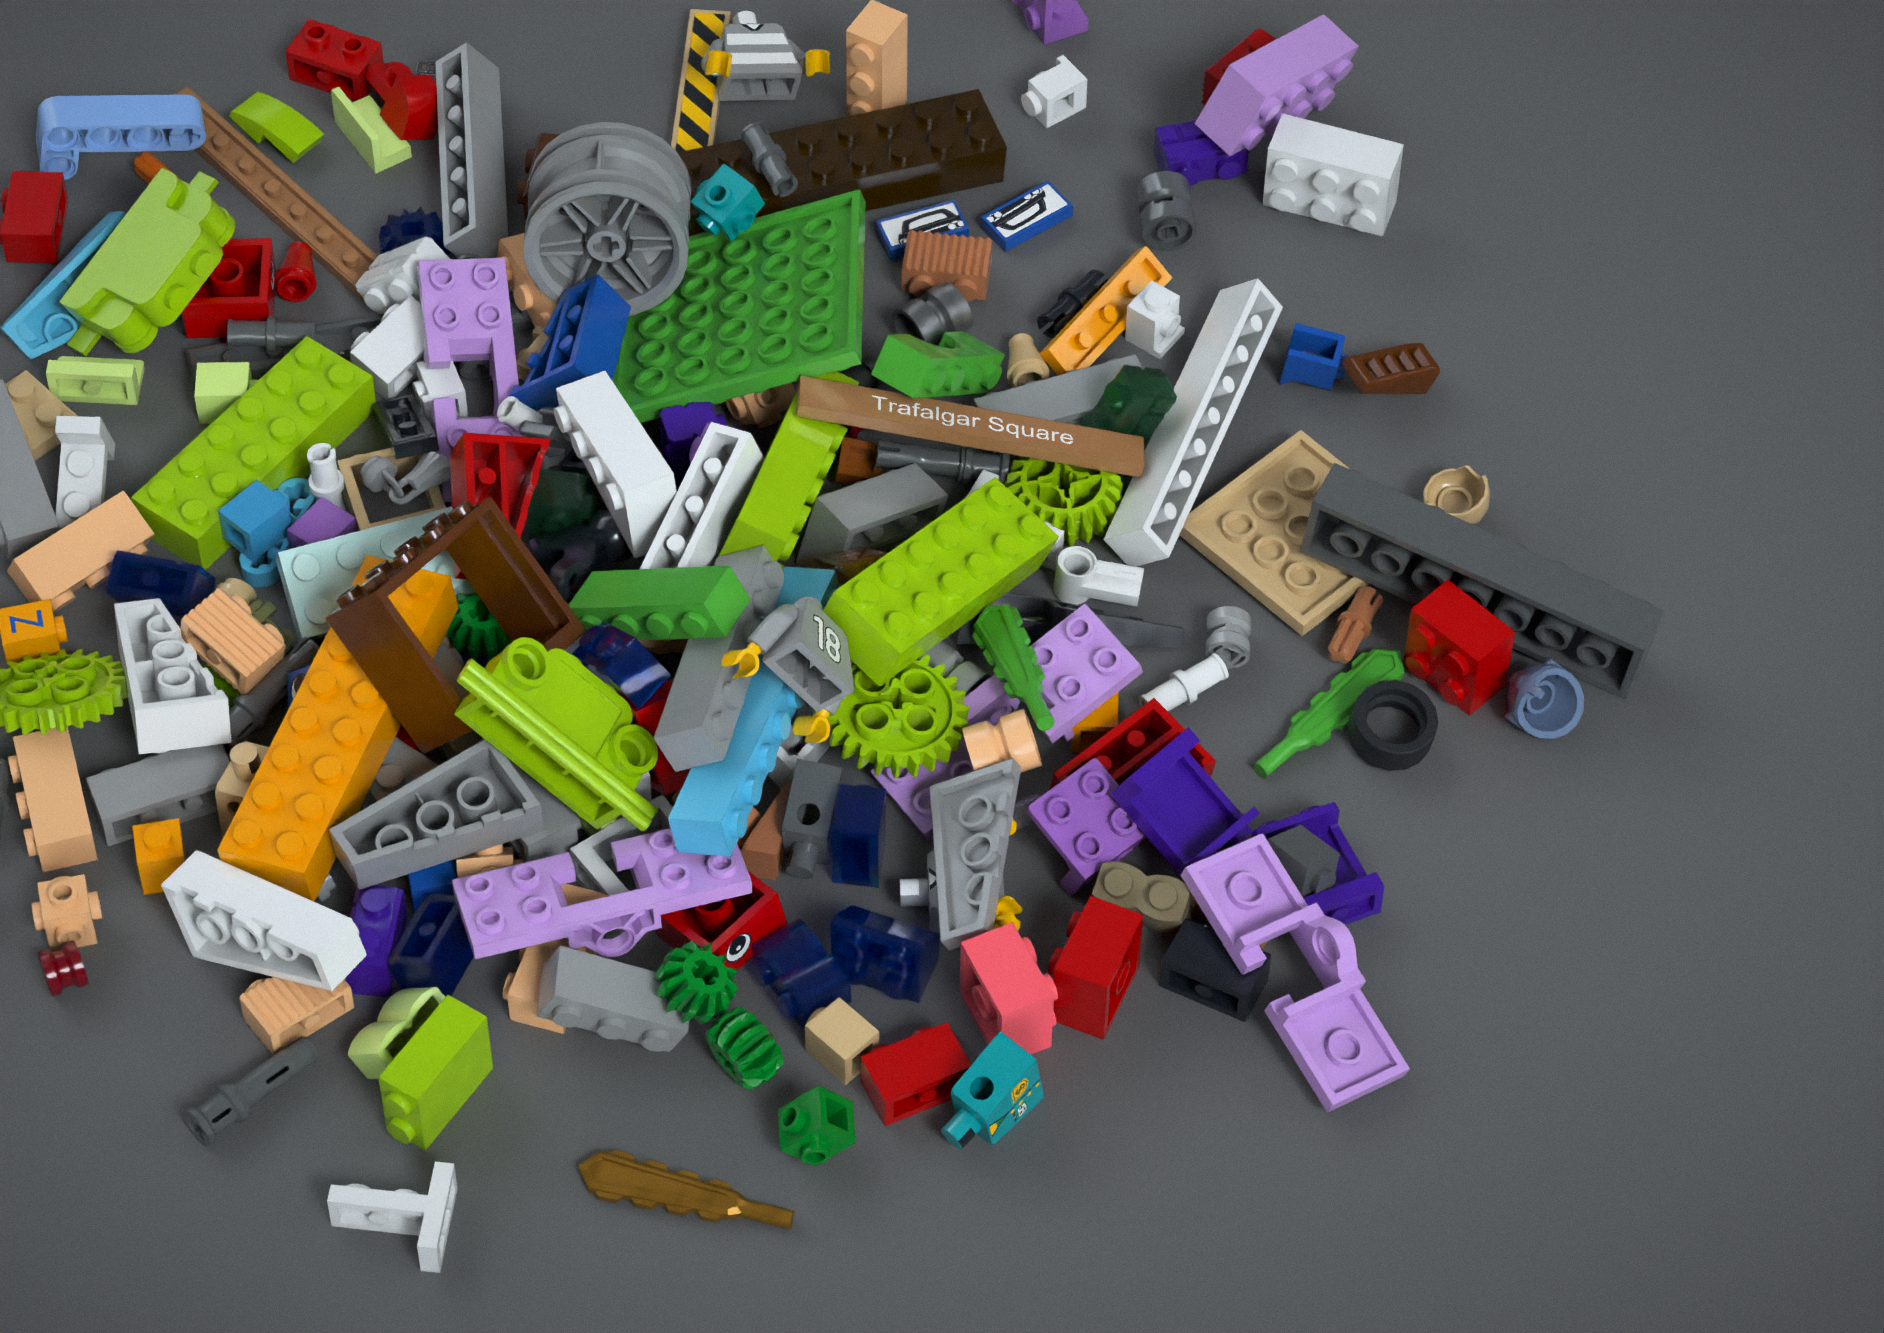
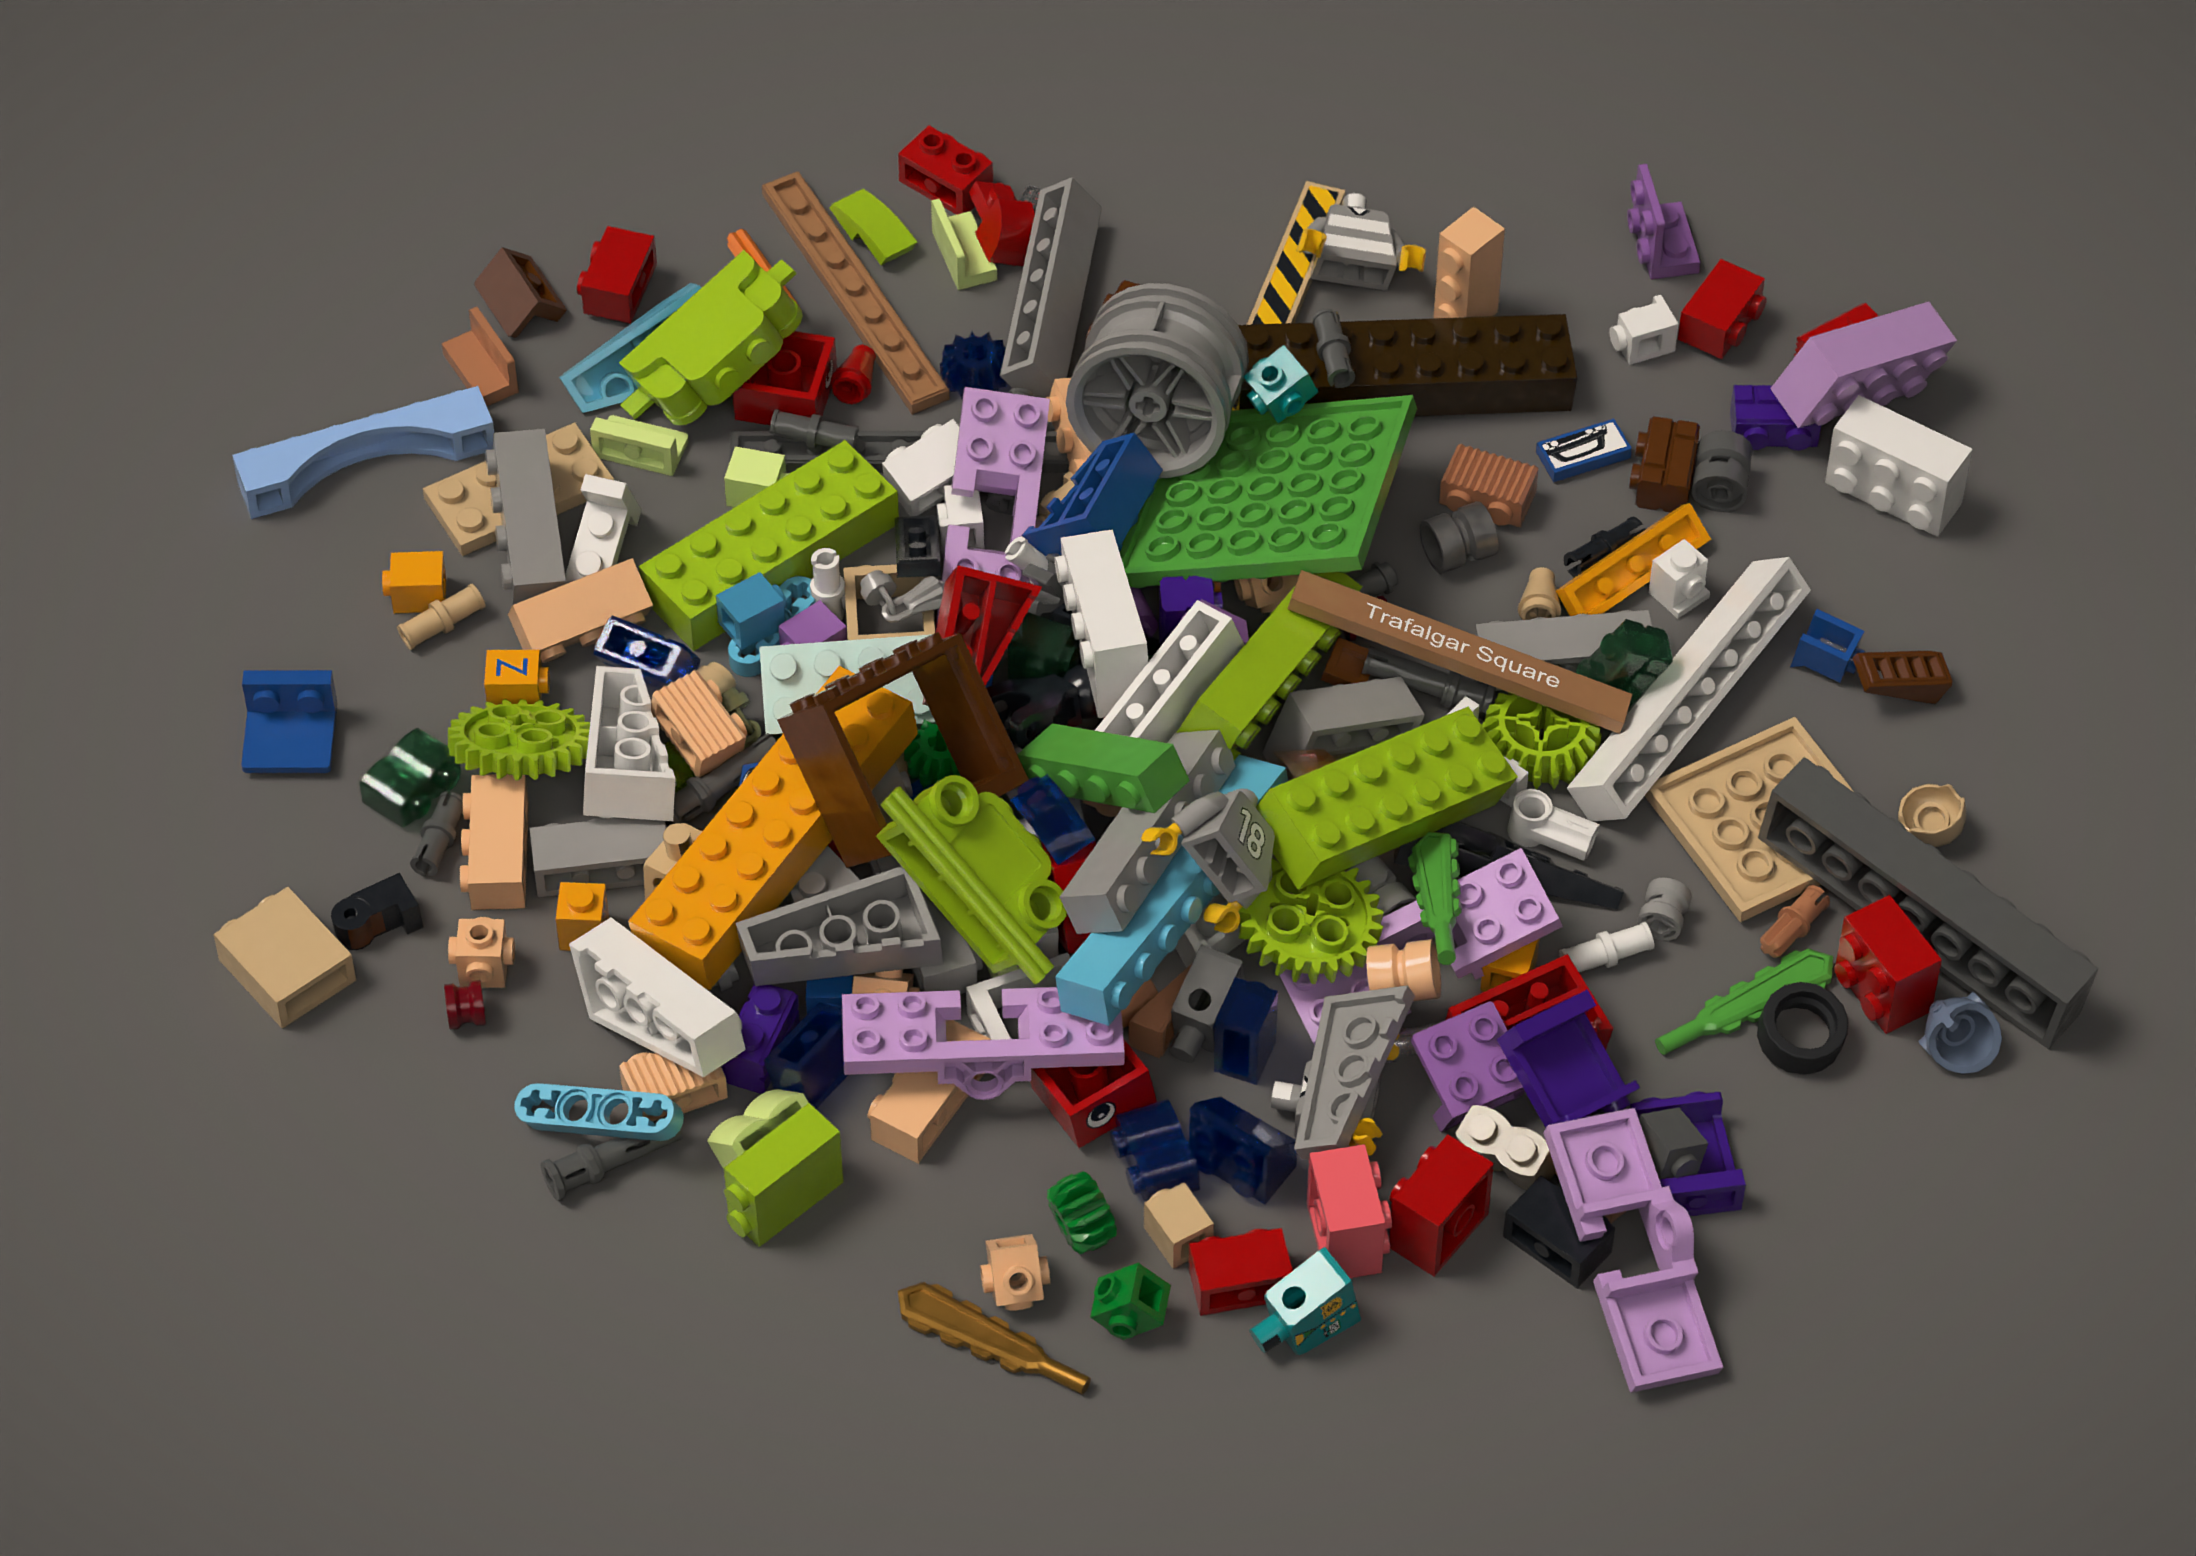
camera: 15 degrees right, 0 degrees up
light blue beam [36,95,206,181] -> none
white bracket [327,1161,458,1273] -> none
white brick [355,236,450,314] -> none
light grey brick [537,945,689,1052] -> none
green gear [654,940,738,1025] -> none
bright green arch [871,331,1005,399] -> none
tile [876,200,969,260] -> none
none -> medium azure beam [514,1083,684,1141]
none -> light nougat brick [980,1234,1050,1311]
none -> reddish brown brick [1629,416,1700,513]
none -> red brick [1678,259,1767,359]

